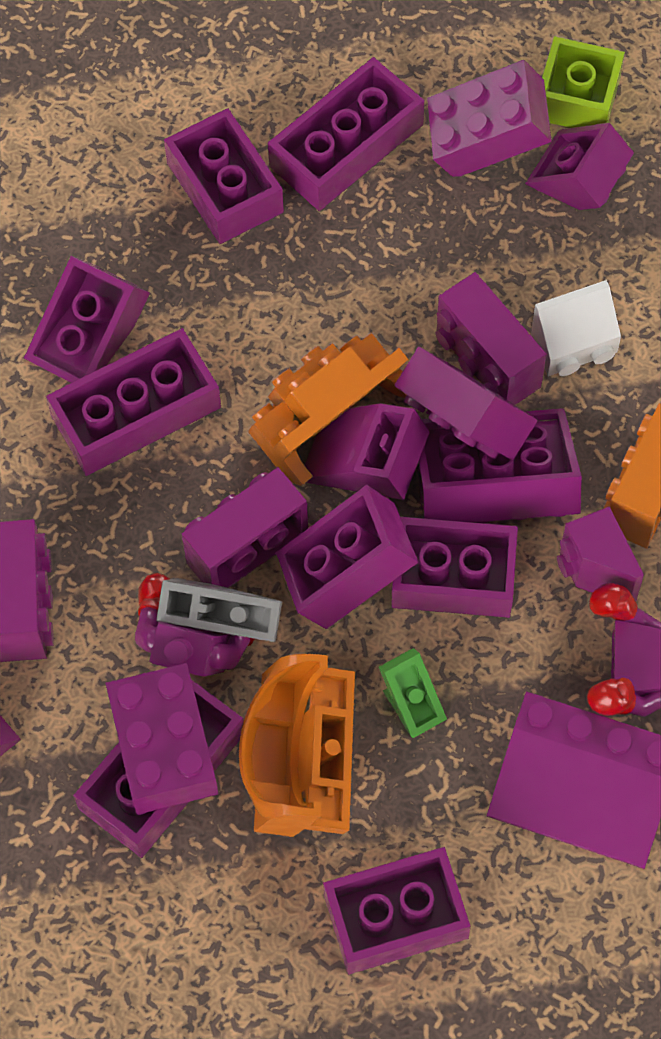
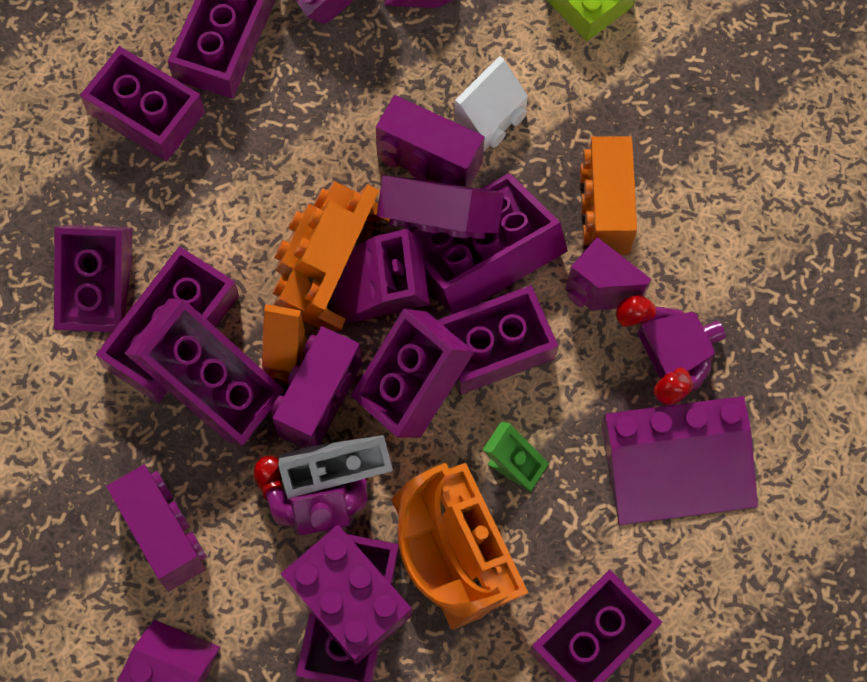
camera: 30 degrees left, 5 degrees up
none -> magenta brick [125,299,285,446]
none -> orange slope [262,304,307,385]

